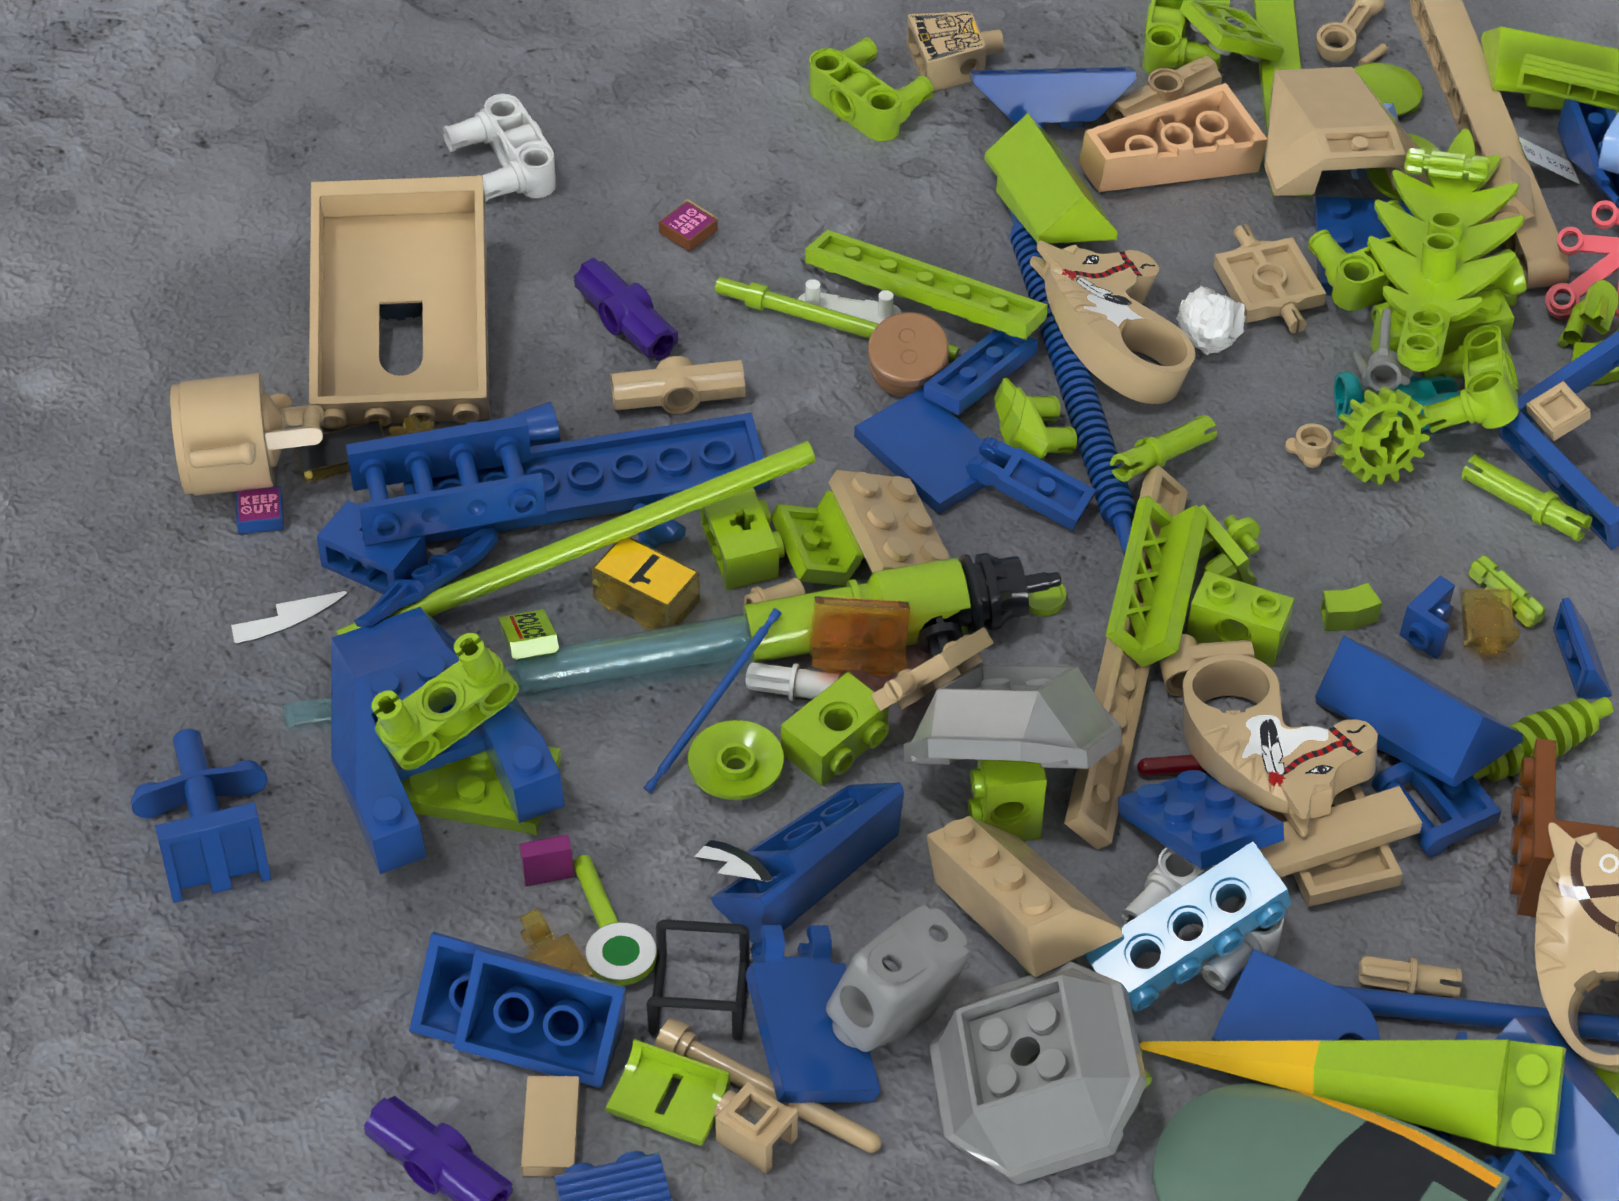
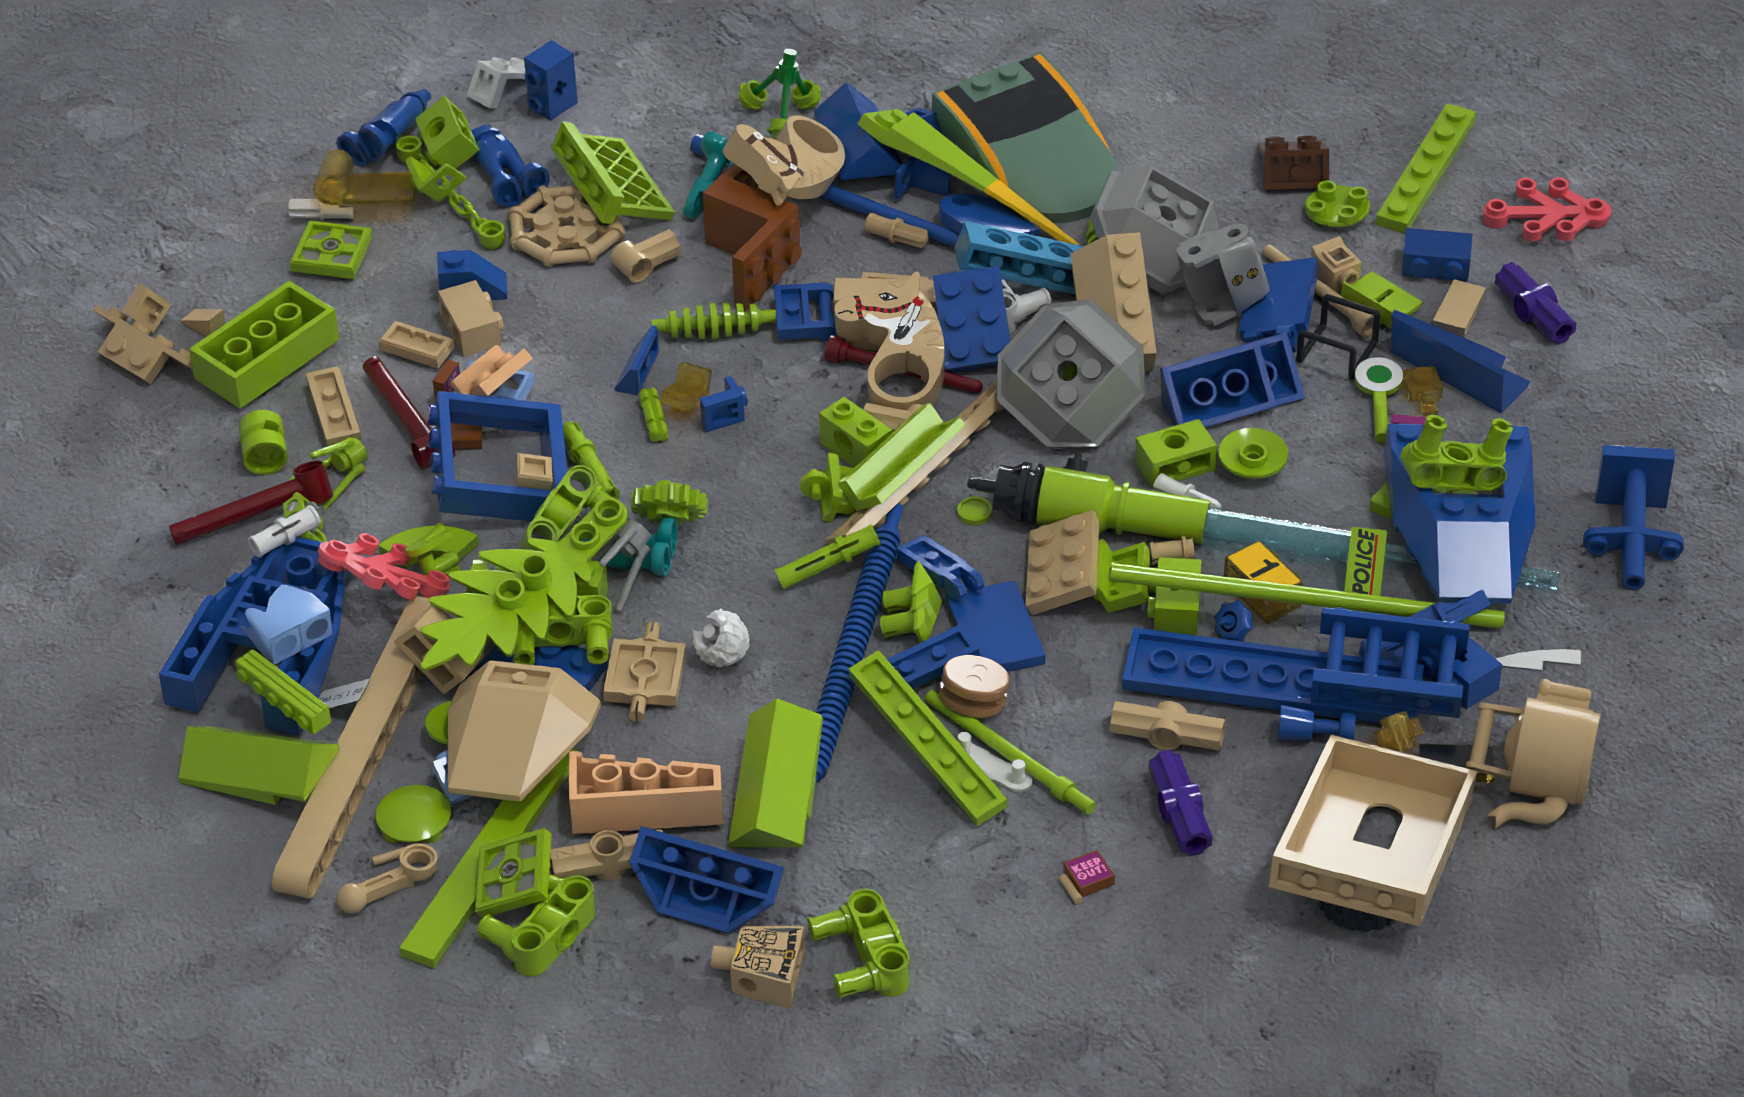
camera: 155 degrees left, 5 degrees down
white piece [443,94,556,201] -> none
blue piece [643,608,782,793] -> none
sticker [694,840,772,881] -> none
clear orange bracket [809,596,910,676] -> none
tan plate [871,627,994,711] -> none
tan animal [1030,241,1195,404] -> none
tan plate [1285,423,1338,468] -> none
blue slope [1315,636,1523,787] -> none
lime piece [1320,583,1382,631] -> none
lime axle [1405,148,1490,182] -> none

